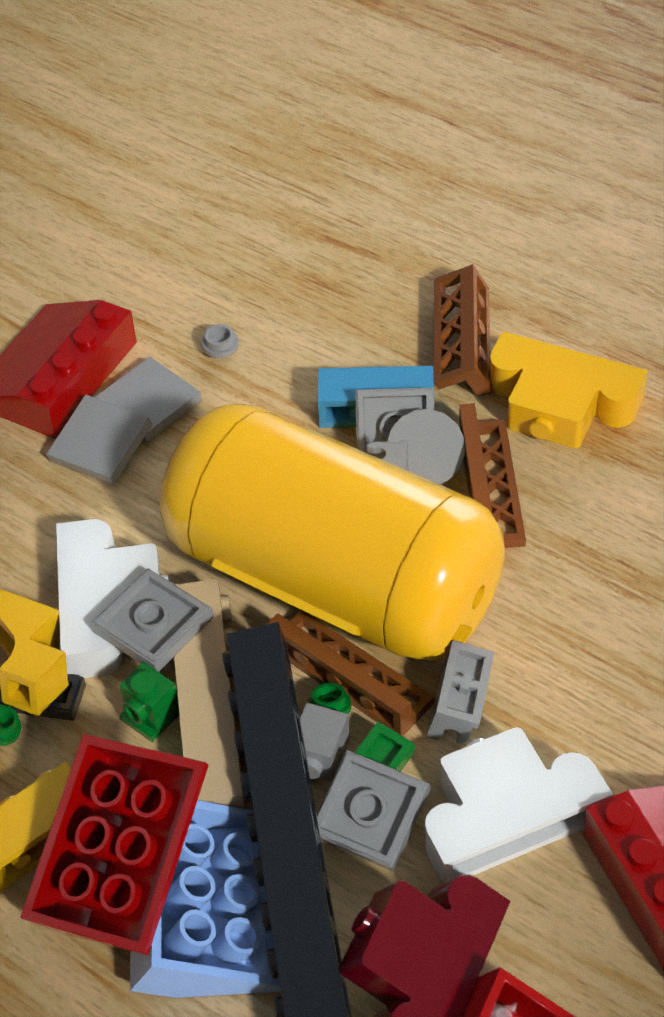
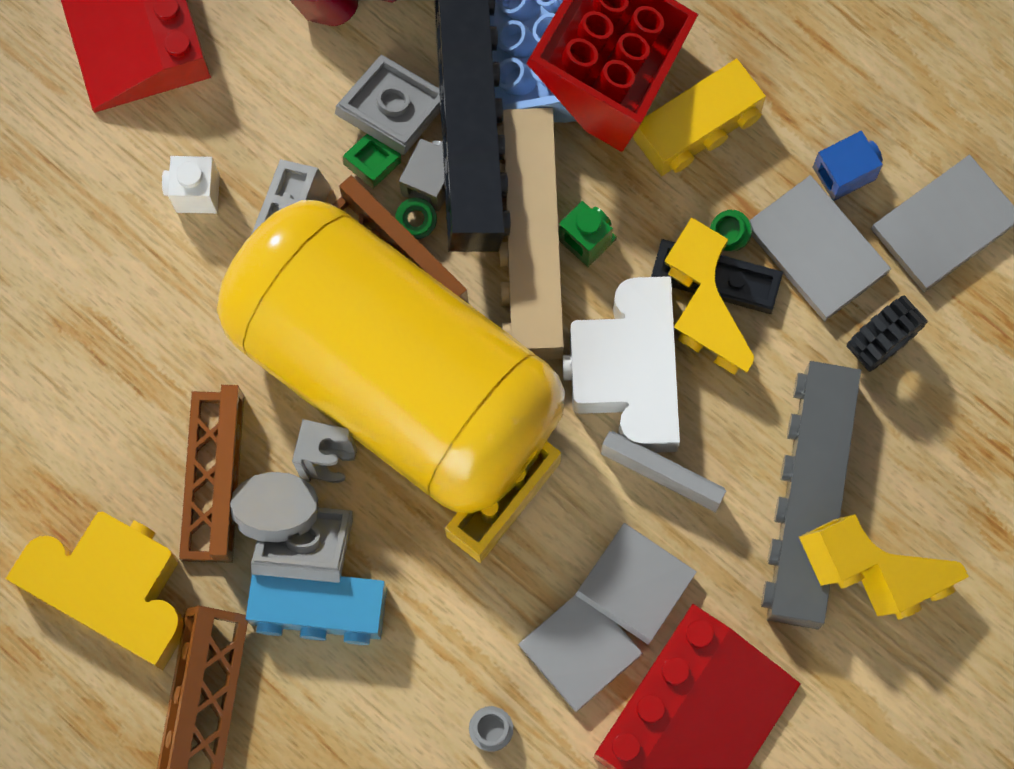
camera: 175 degrees left, 25 degrees up
light grey tile [91,568,213,672] -> none
white brick [425,727,613,884] -> none
none -> white brick [162,156,220,214]
none -> light grey tile [601,431,726,513]

